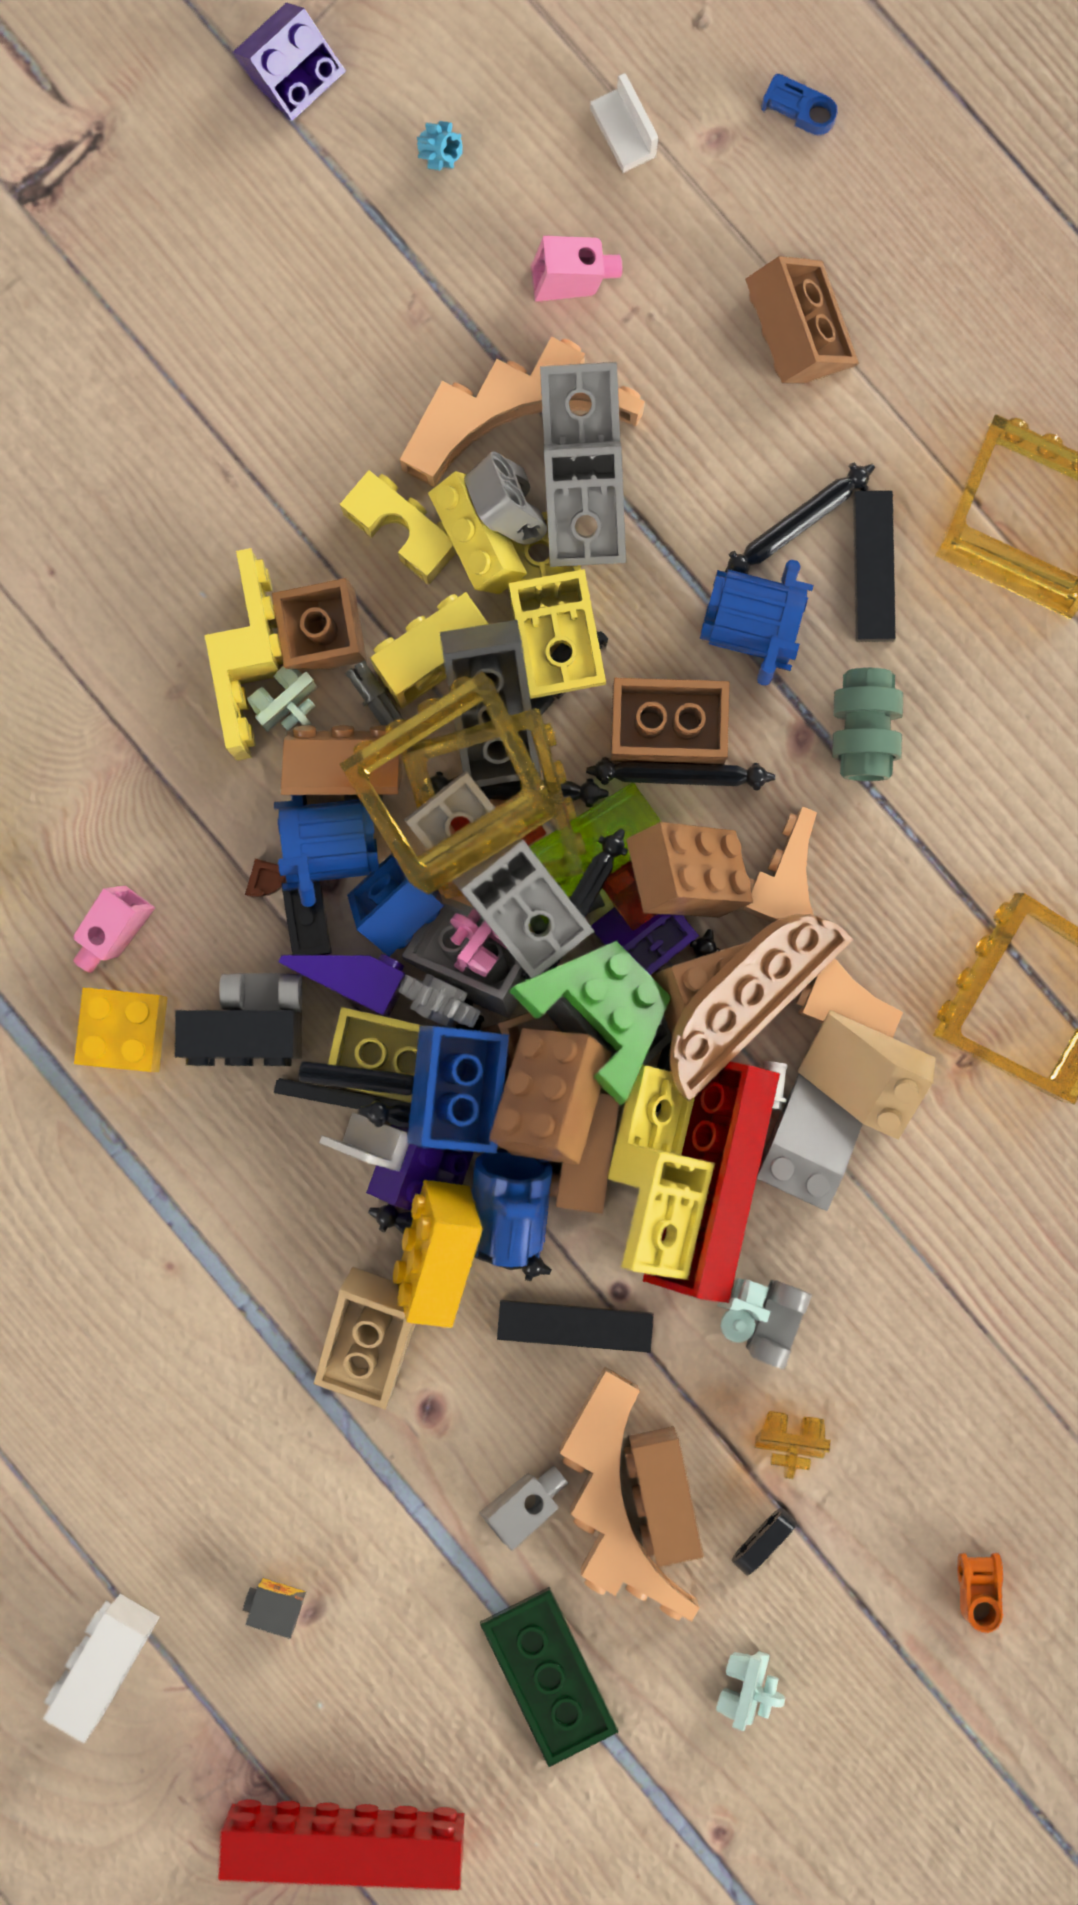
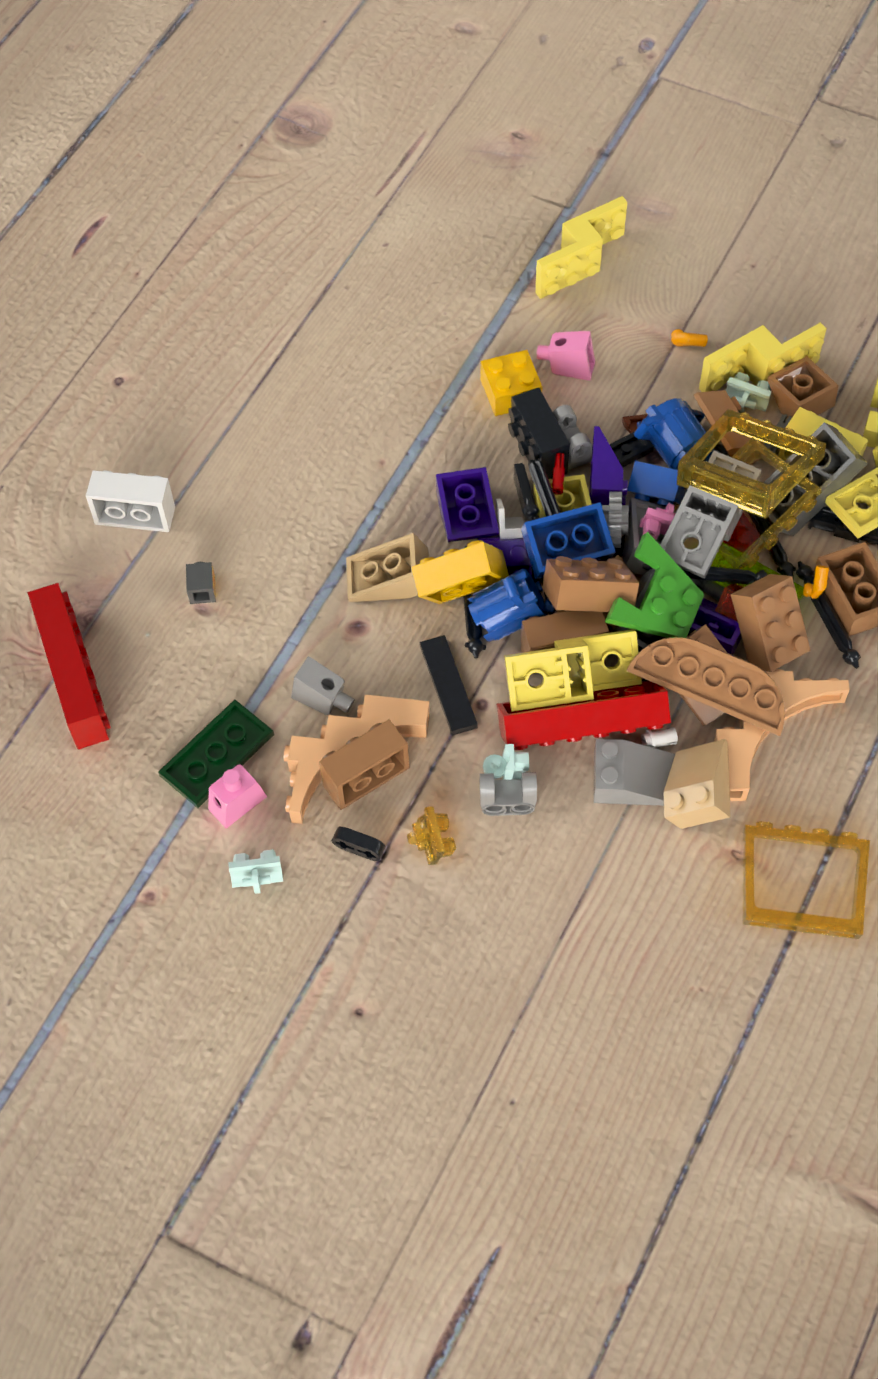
camera: 70 degrees right, 25 degrees down
orange piece [957,1553,1003,1633] -> none
none -> bright pink torso [208,764,267,828]
none -> dark purple slope [436,467,499,542]
none -> red piece [552,453,565,495]
none -> light orange arm [671,329,708,347]
none -> light orange arm [803,565,829,599]

